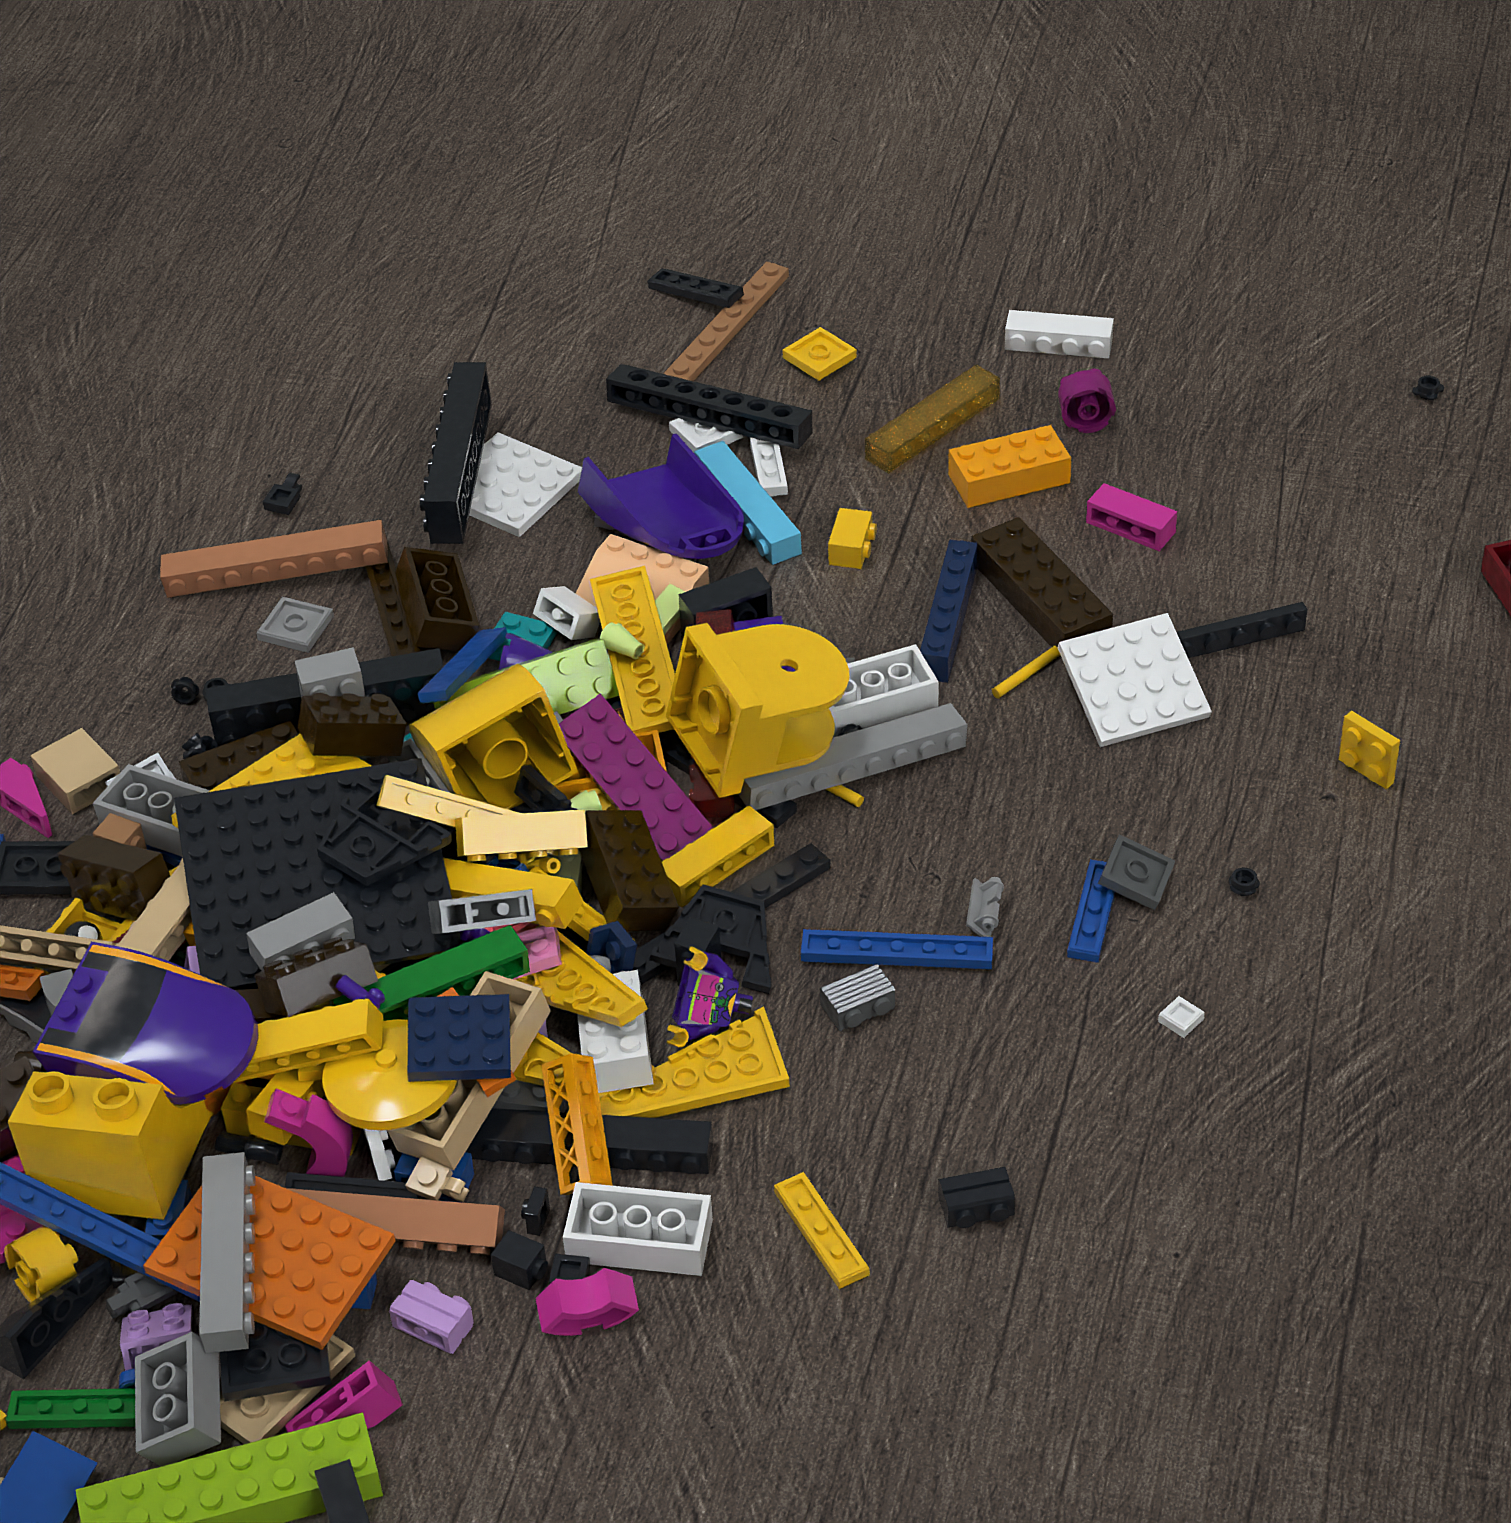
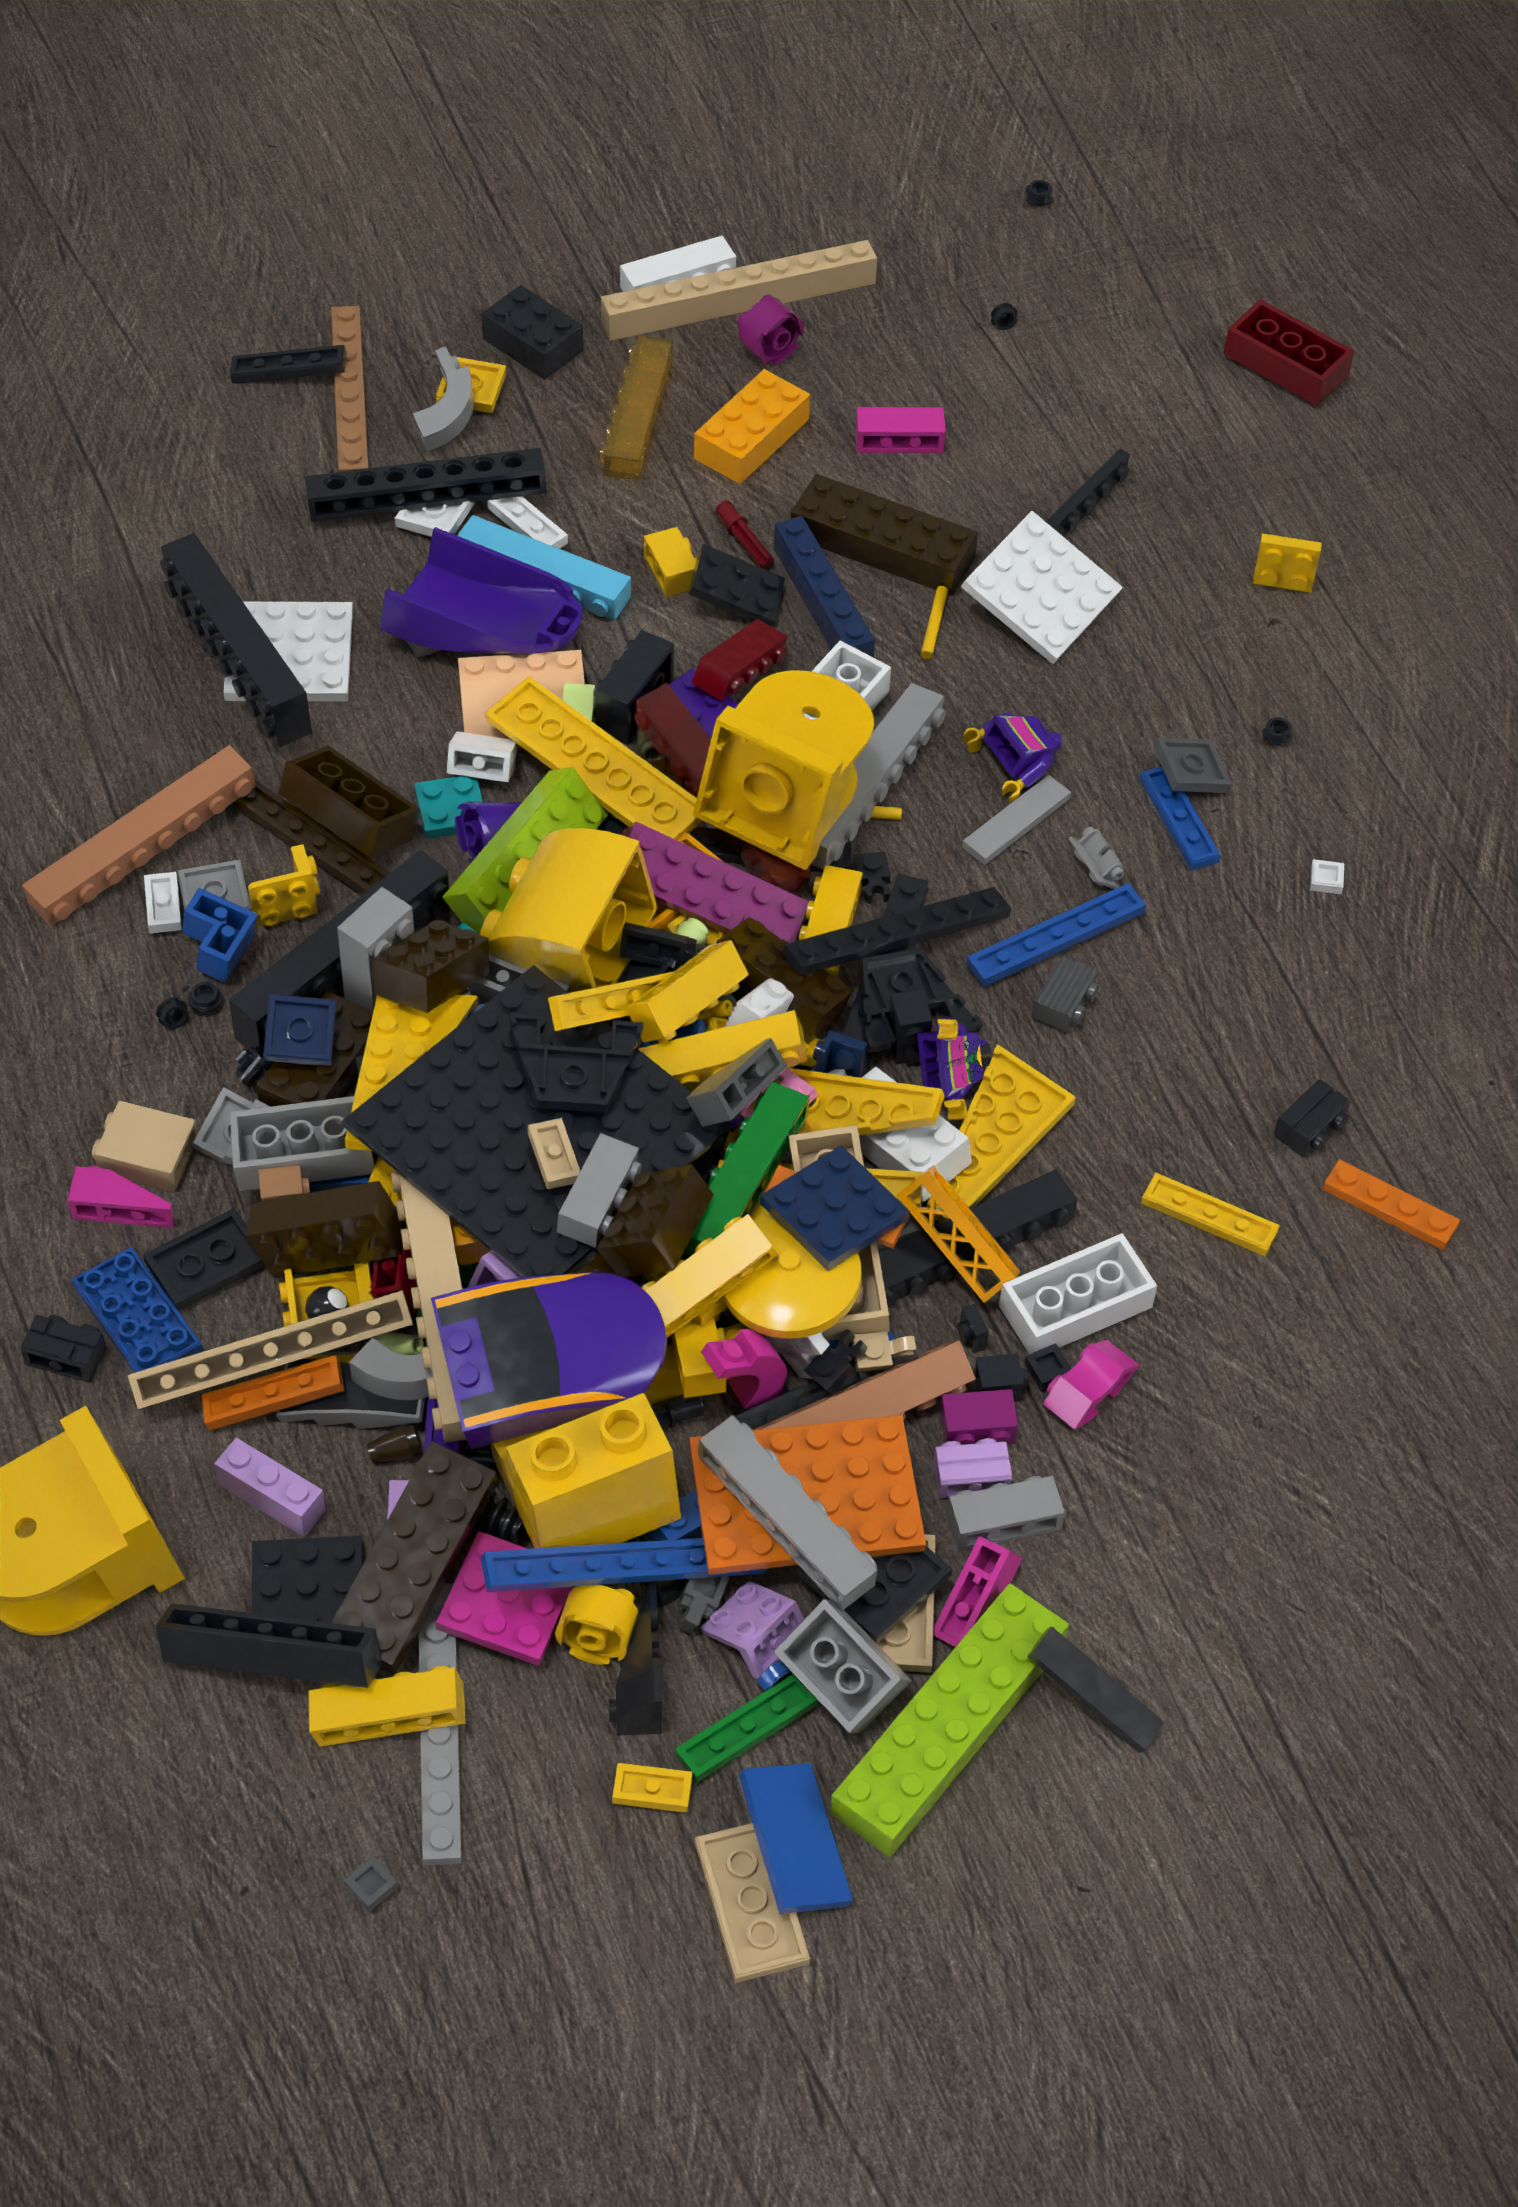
camera: 40 degrees left, 10 degrees up
black plate [263,473,302,515] -> none
dark purple arm [336,975,385,1009] -> none
blue tile [418,627,507,704] -> none
yellowish green cone [600,622,645,660] -> none
none -> white plate [144,872,182,933]
none -> blue brick [182,888,258,983]
none -> yellow bracket [248,844,320,927]
none -> dark blue plate [263,994,336,1066]
none -> light grey arch [413,346,474,452]
none -> black brick [481,285,584,380]
none -> tan plate [527,1118,580,1189]
none -> tan brick [601,240,877,341]
none -> black plate [688,544,785,627]
none -> dark red brick [691,619,788,701]
none -> dark red axle [715,500,774,570]
none -> white brick [723,978,794,1028]
none -> black plate [782,887,1012,976]
none -> black plate [804,1330,868,1395]
none -> black plate [853,852,890,904]
none -> magenta brick [940,1389,1018,1445]
none -> light grey brick [947,1476,1065,1551]
none -> light grey tile [962,774,1071,865]
none -> dark purple torso [963,713,1062,805]
none -> black plate [991,303,1017,330]
none -> orange plate [1322,1159,1460,1251]

